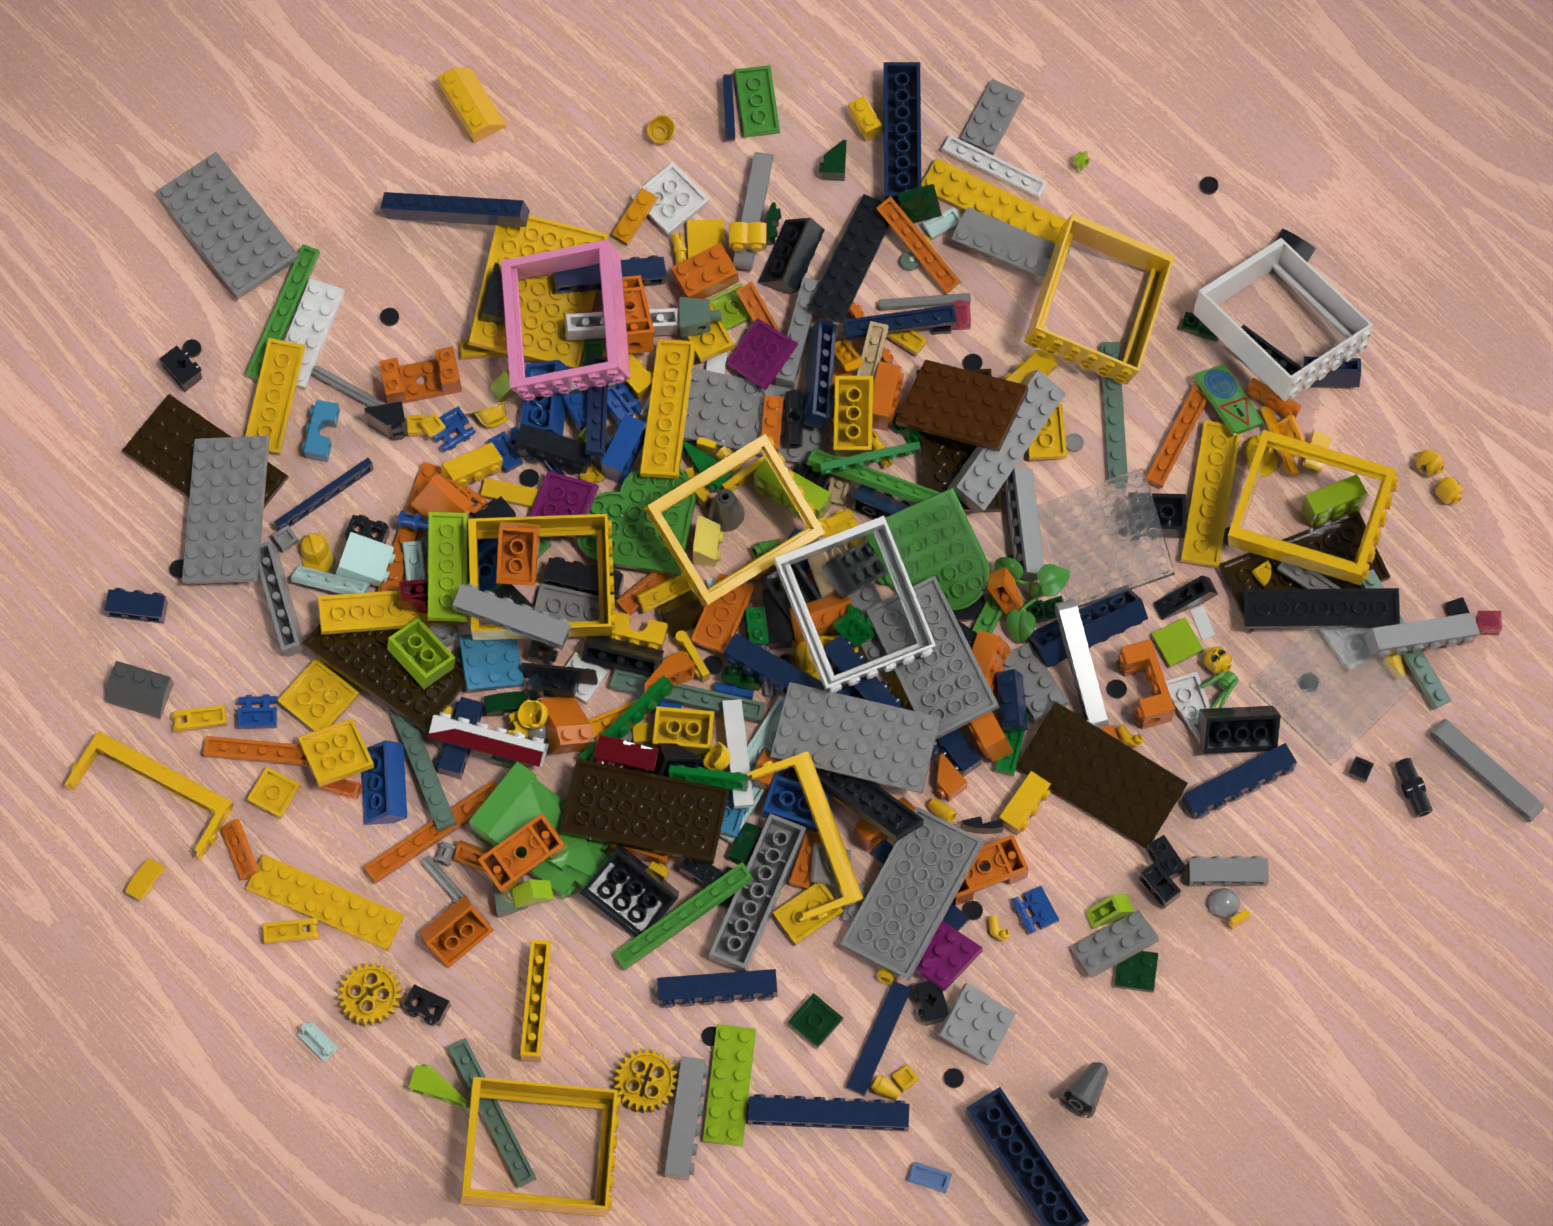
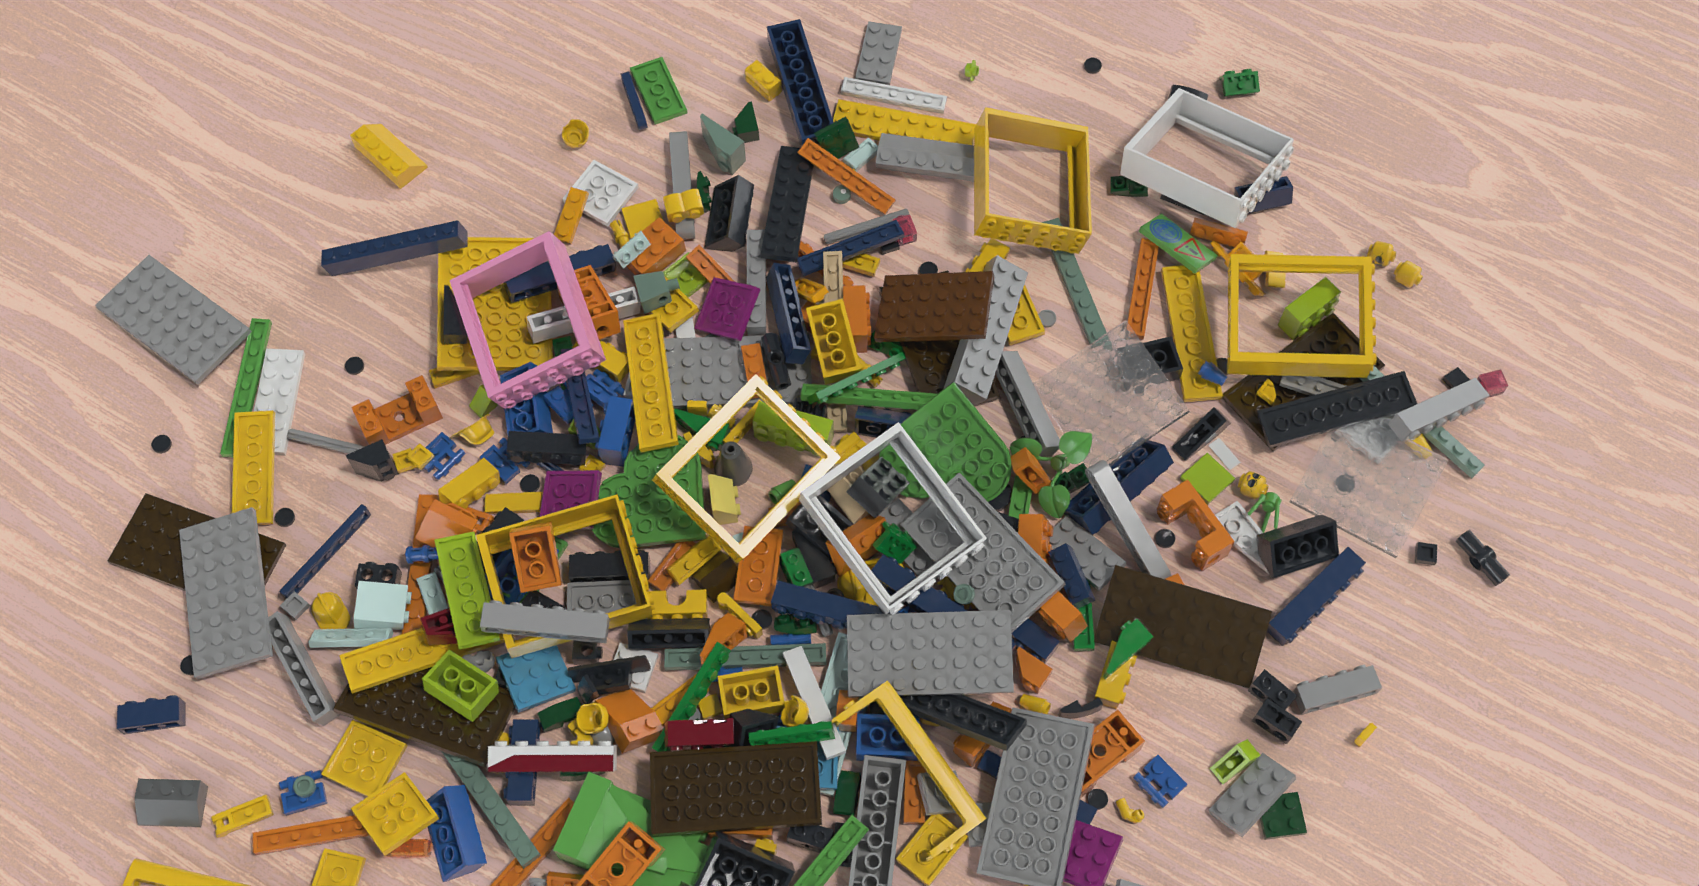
camera: 15 degrees left, 5 degrees down
black brick [159,345,203,392] -> none
dark azure arch [302,400,340,462] -> none
yellow arm [1116,725,1143,747] -> none
light grey hair [1208,888,1240,918] -> none
yellow piece [1243,434,1278,477] -> none
light grey beam [1430,719,1544,822] -> none
none -> black piece [275,508,295,527]
none -> sand green tile [293,775,316,798]
none -> light aqua hinge [612,231,651,269]
none -> sand green slope [700,114,746,175]
none -> sand green tile [953,584,975,605]
none -> green slope [1103,619,1153,680]
none -> blue cone [1198,361,1228,386]
none -> green bracket [1219,69,1260,97]

